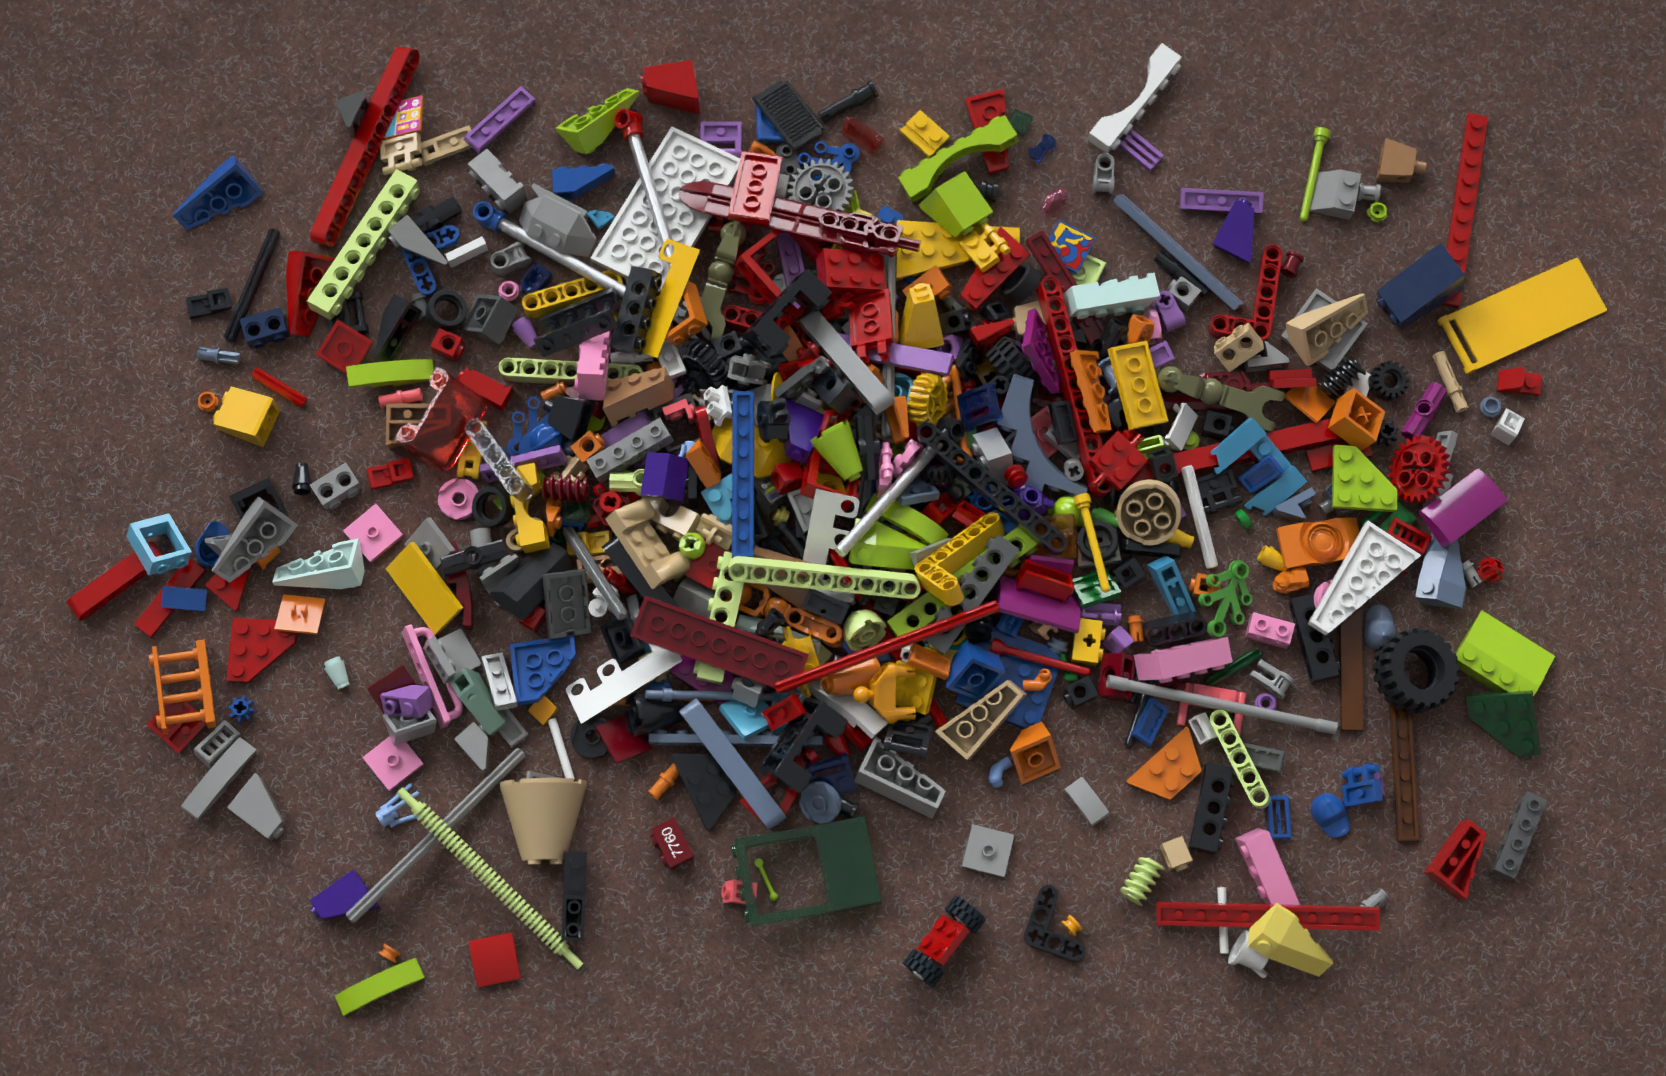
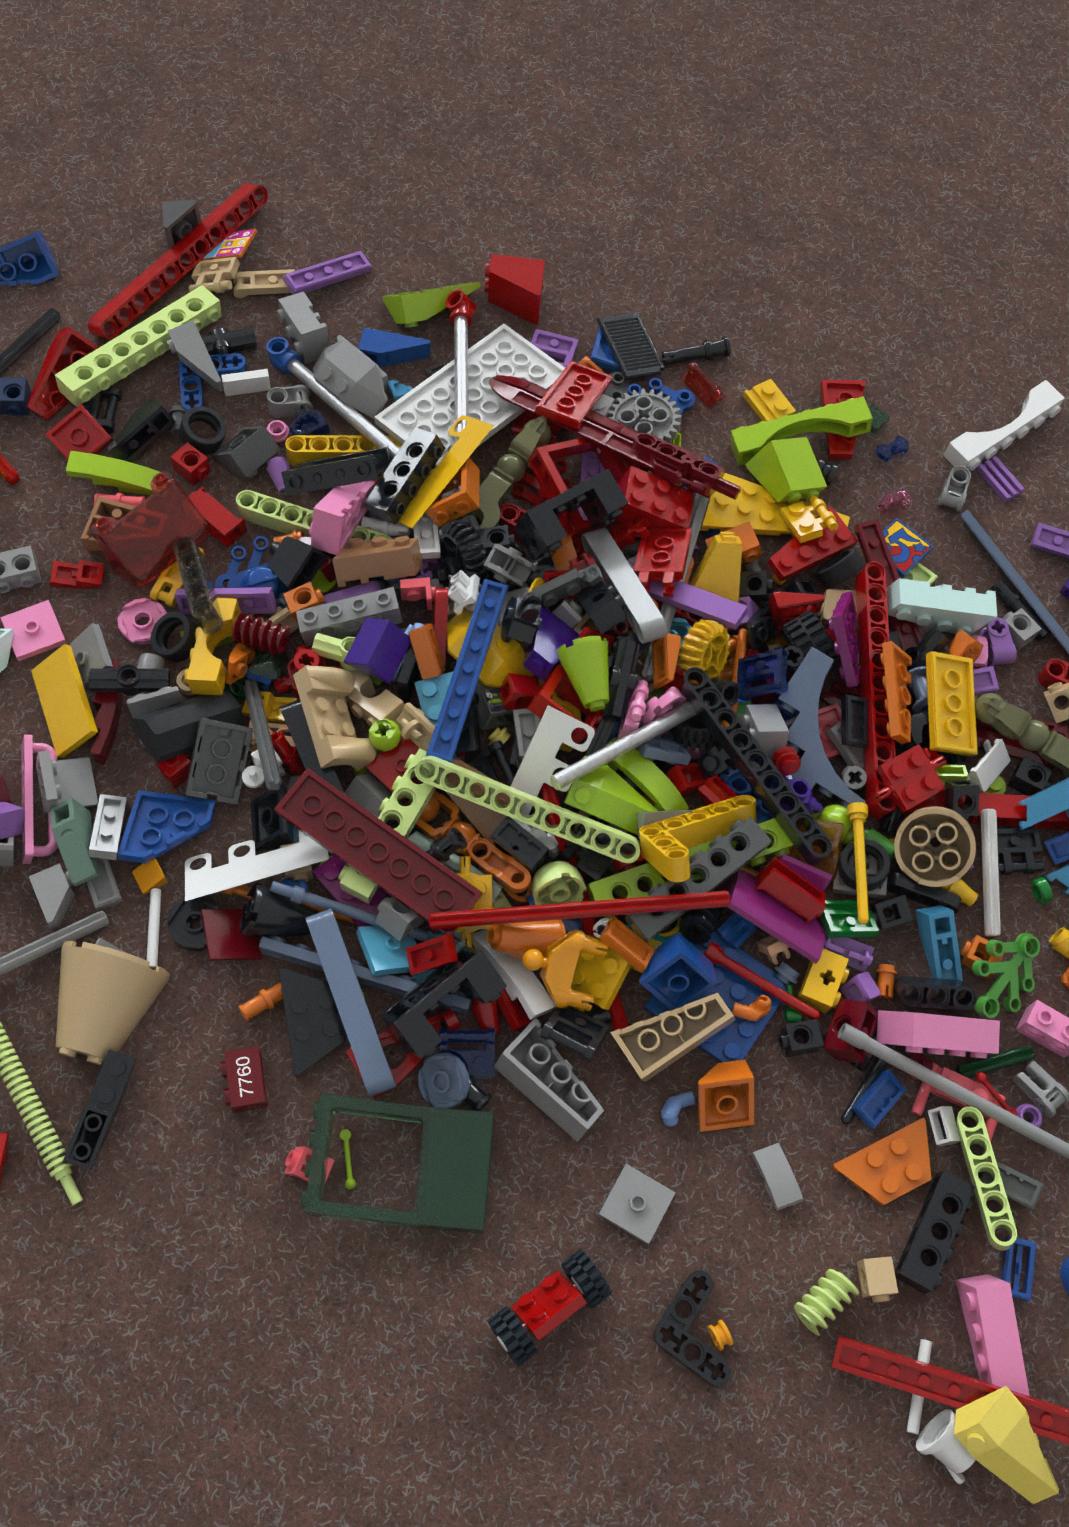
camera: 10 degrees right, 10 degrees down
none -> red hinge [976,1072,1017,1116]

